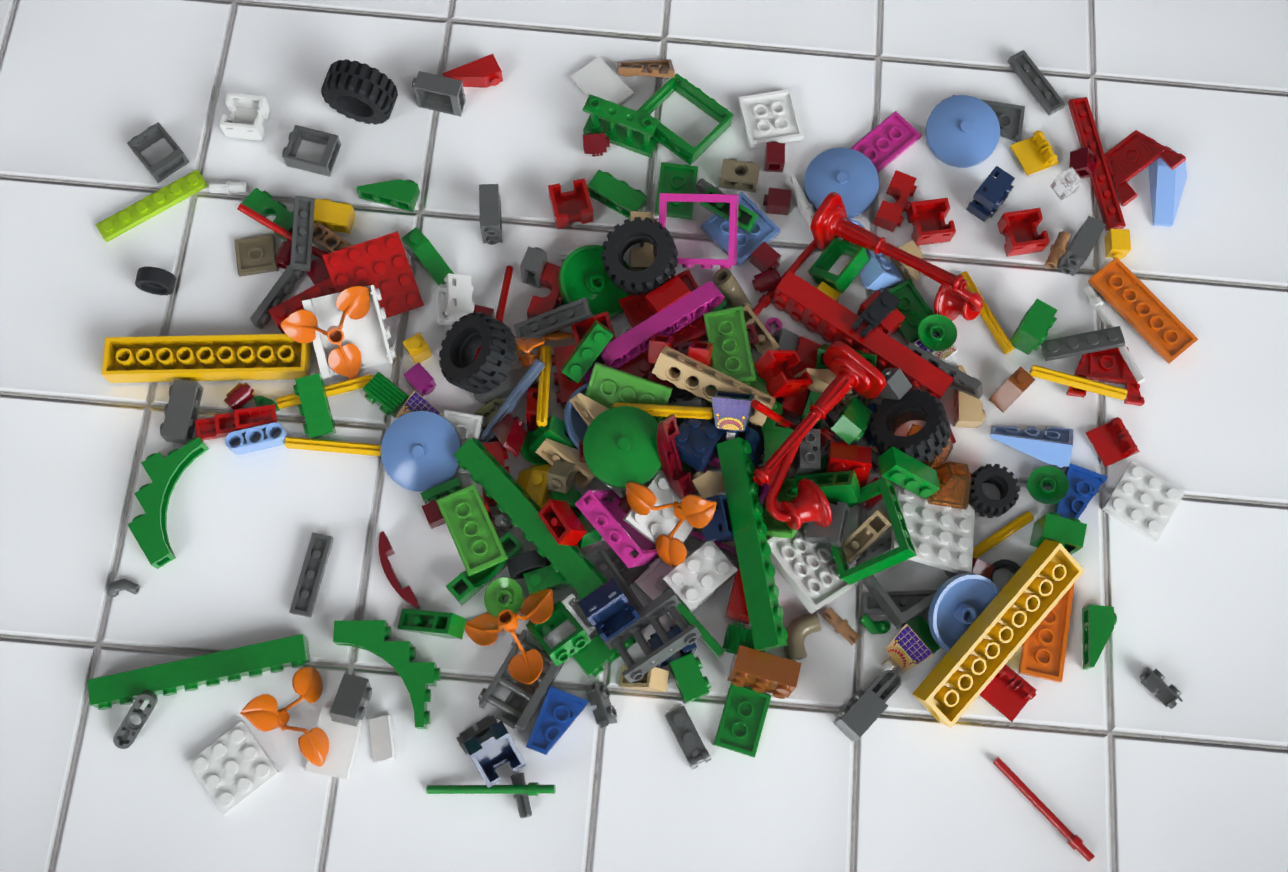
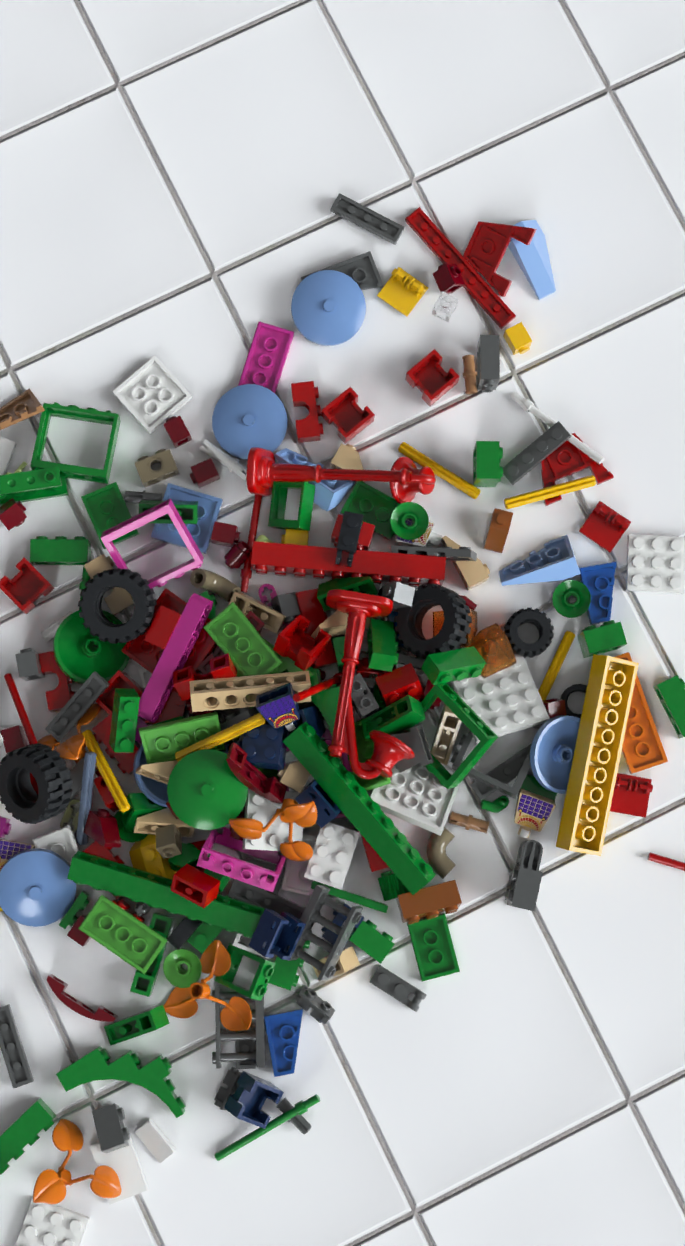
camera: 30 degrees left, 10 degrees up
dark blue piece [966,166,1015,222] -> none
orange plate [1088,257,1198,364] -> none

